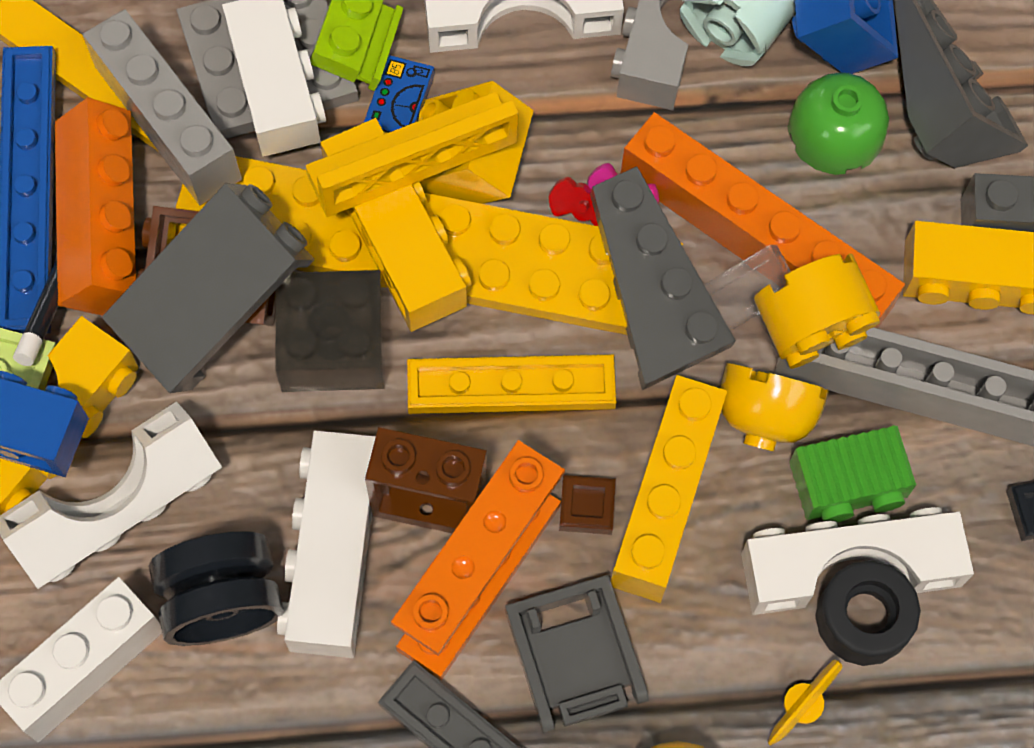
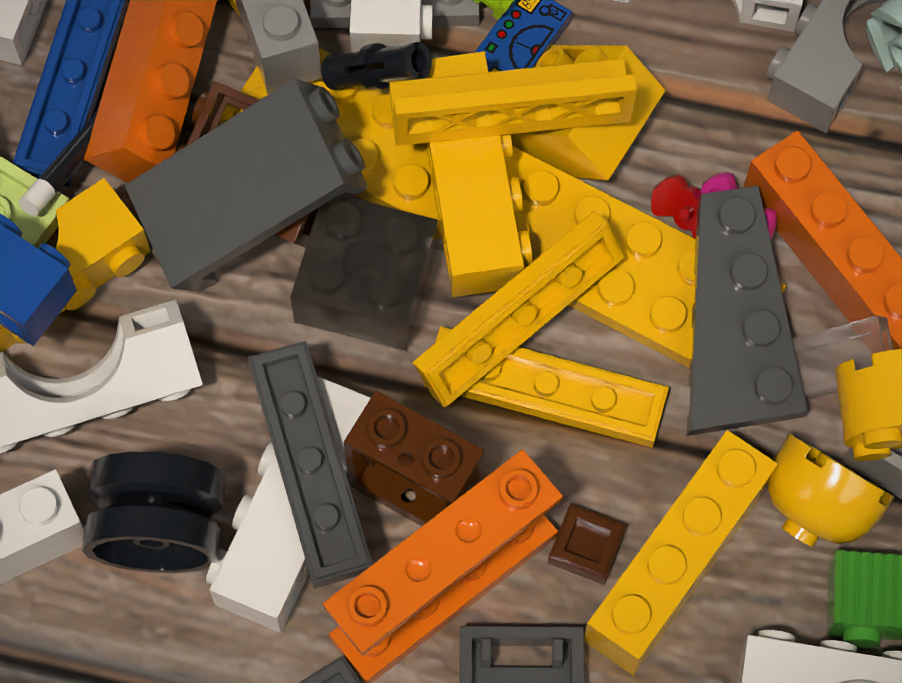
camera: 20 degrees right, 0 degrees up
none -> dark grey tile [248,341,373,589]
none -> black pin [321,42,432,91]
none -> yellow tile [412,211,624,408]

